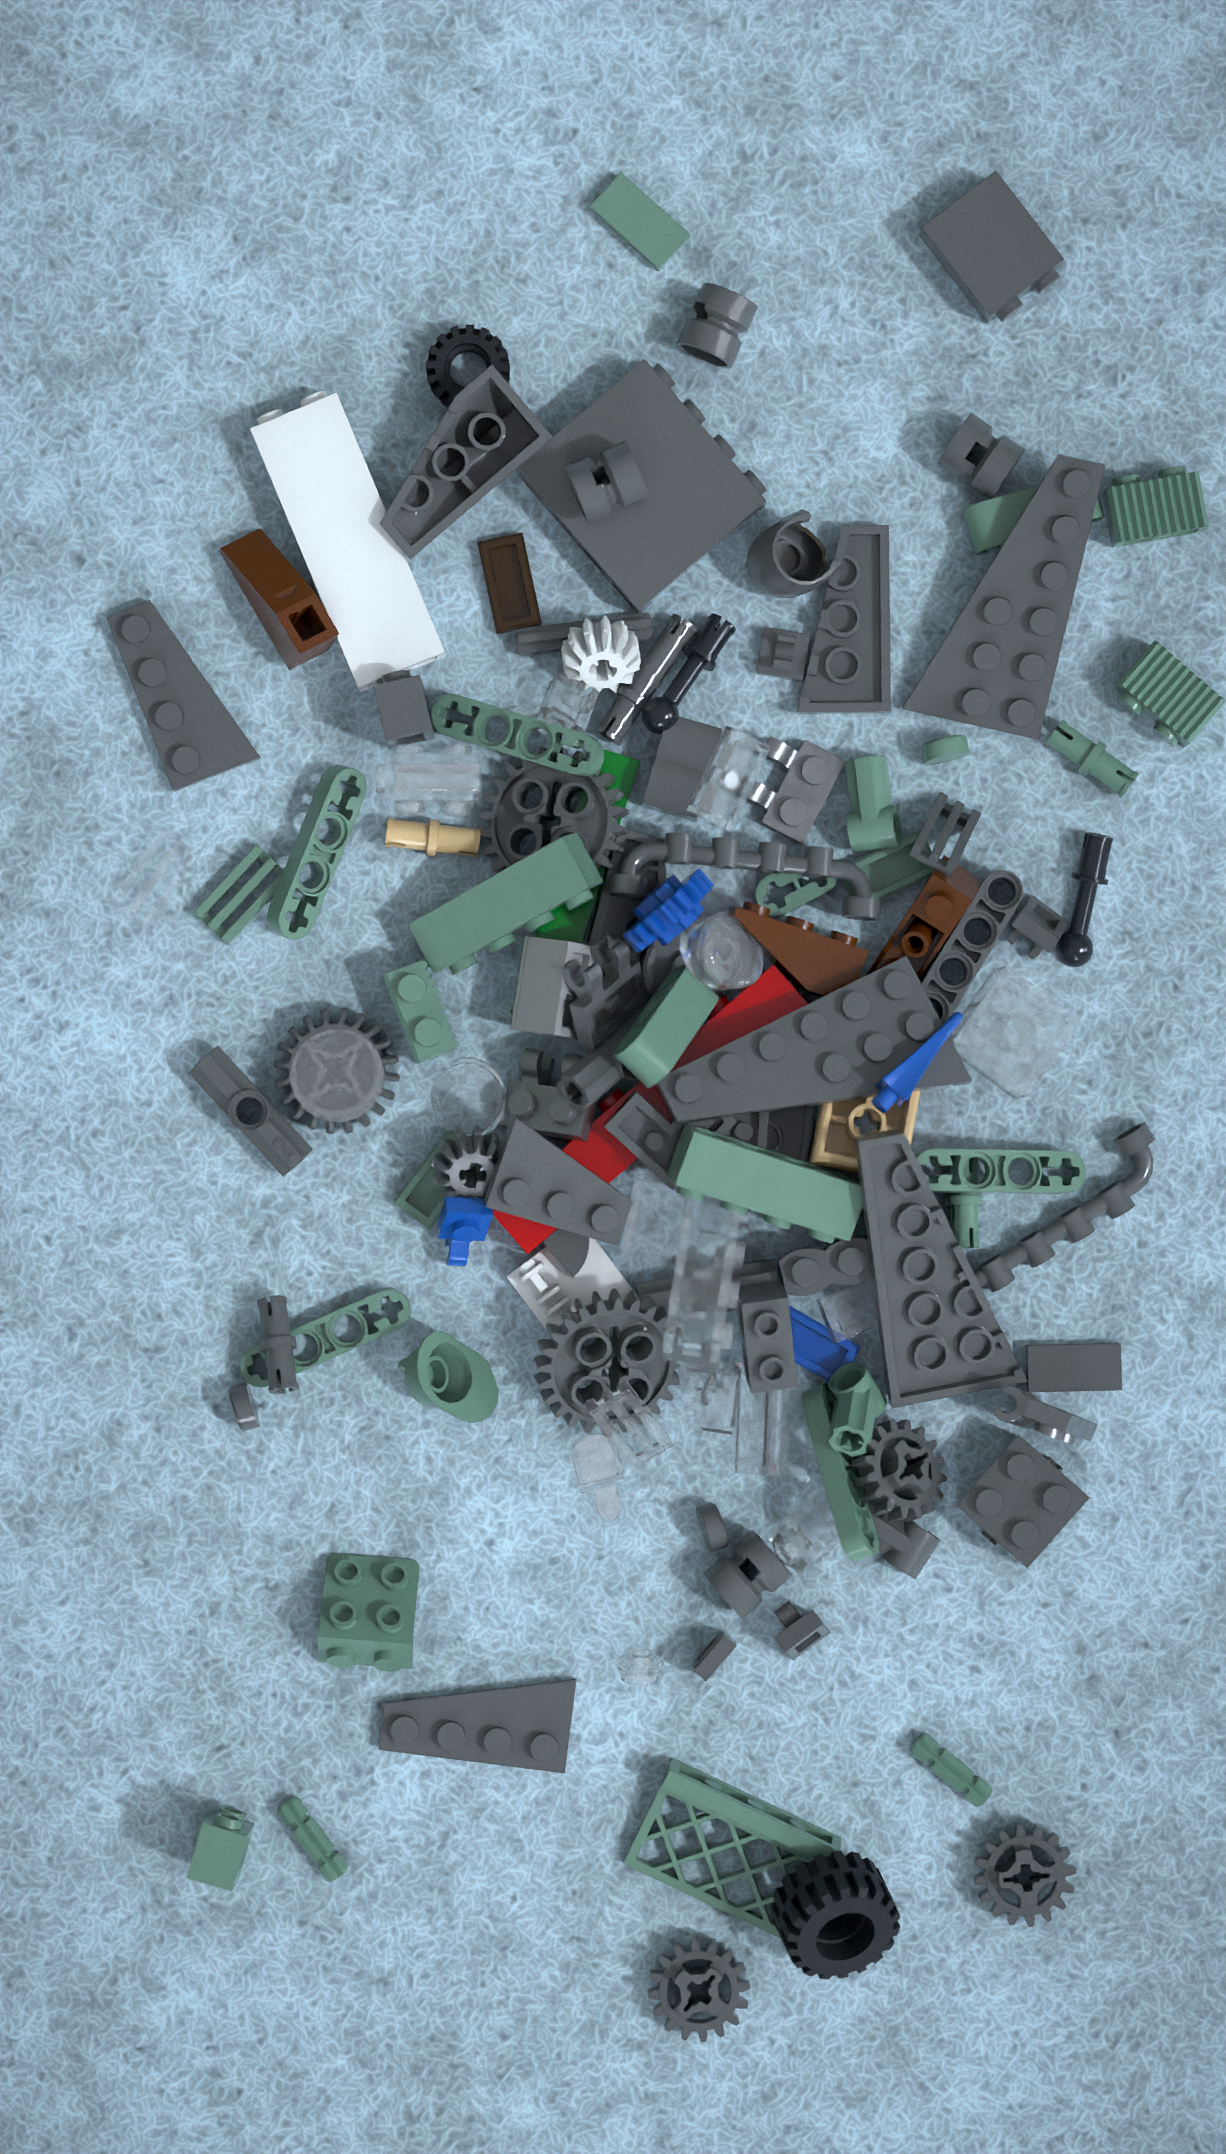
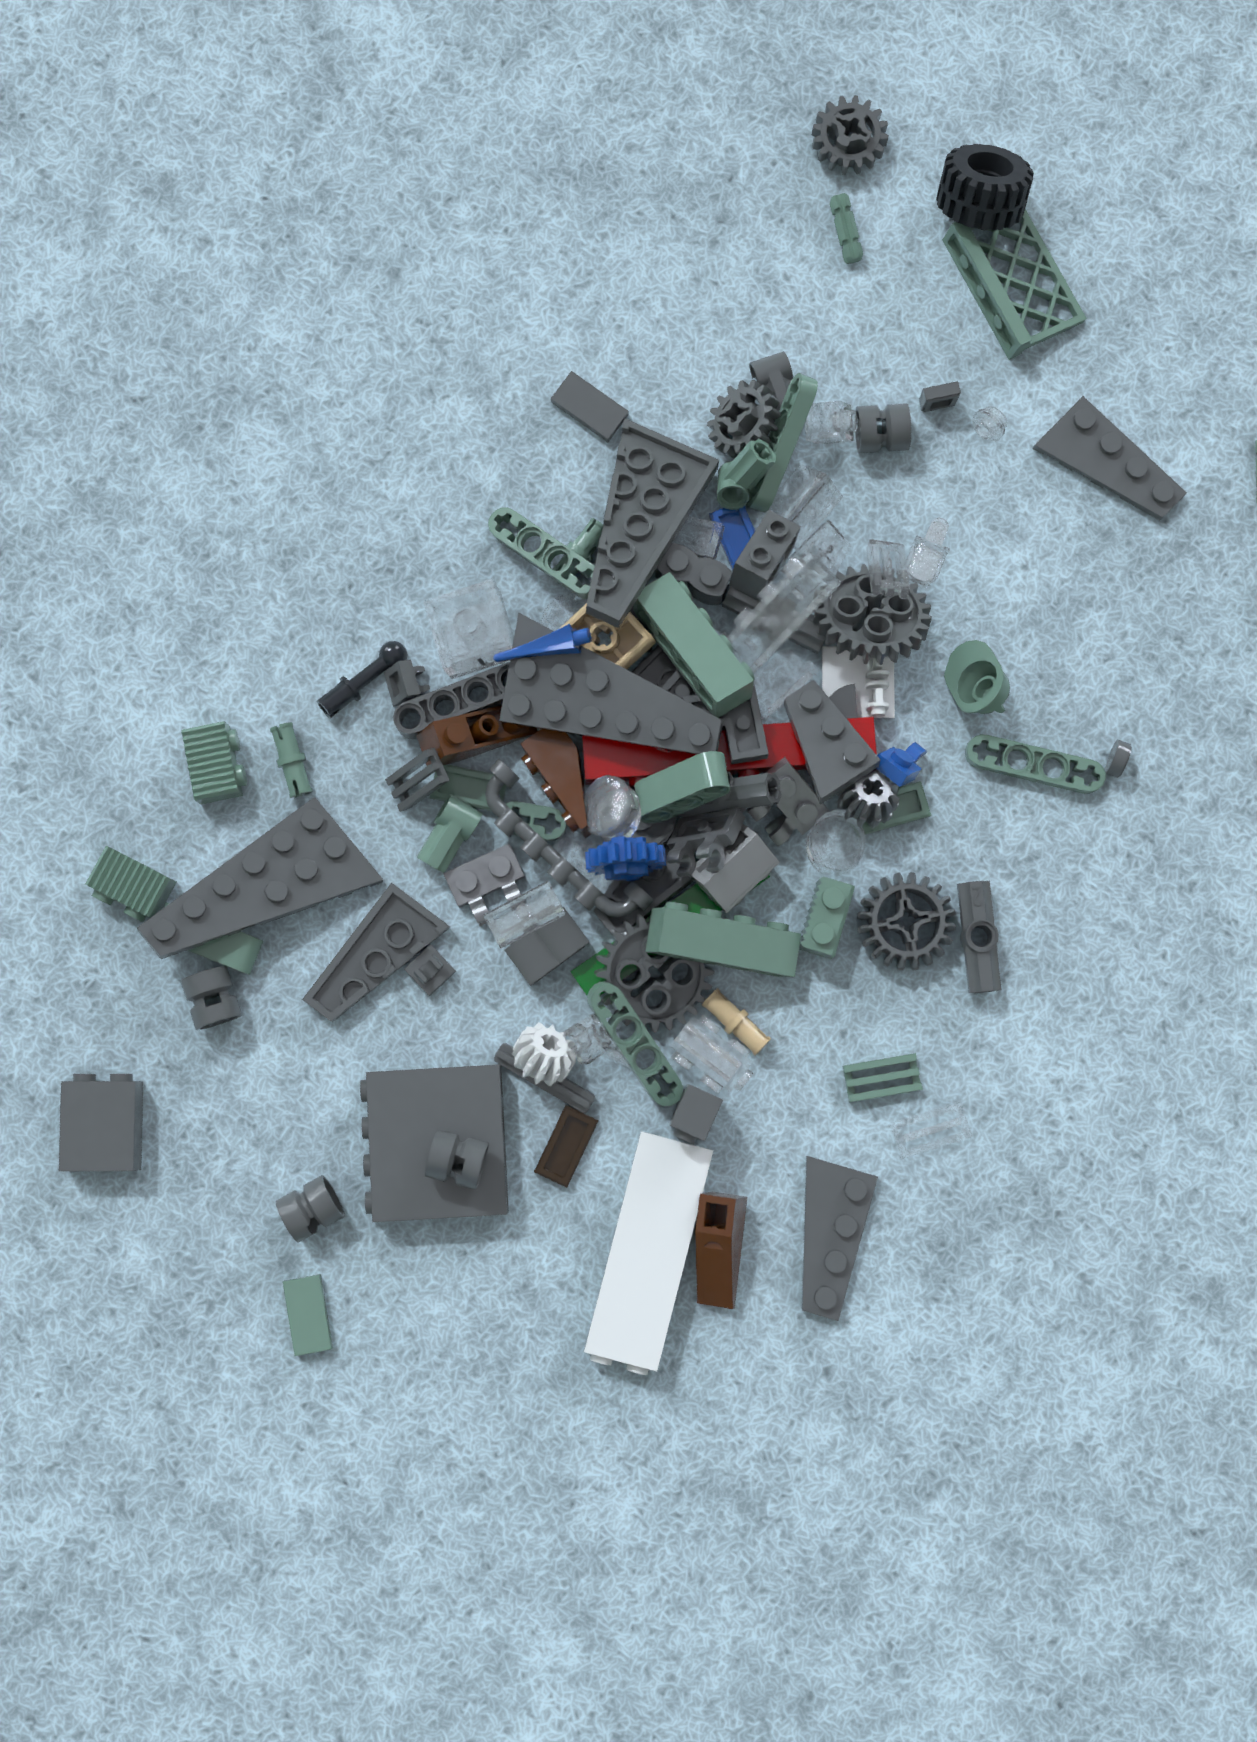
camera: 140 degrees left, 5 degrees down
dark grey pin [257,1295,299,1394] -> none
sand green beam [267,765,367,940] -> none
clear tile [290,1028,385,1123] -> none
sand green bracket [318,1553,419,1672] -> none
dark grey wedge [379,365,553,560] -> none
black tyre [426,324,510,407] -> none
dark grey pin [595,613,698,746] -> none
black pin [642,613,736,734] -> none
dark grey gear [648,1936,750,2042] -> none
dark grey tile [696,1502,729,1552] -> none
dark grey piece [747,509,842,599] -> none
dark grey tile [774,1601,831,1660] -> none
sand green tile [921,735,970,765] -> none
dark grey brick [956,1435,1090,1568] -> none
dark grey bar [973,1122,1155,1292] -> none
flat silver plate [994,1386,1098,1445] -> none

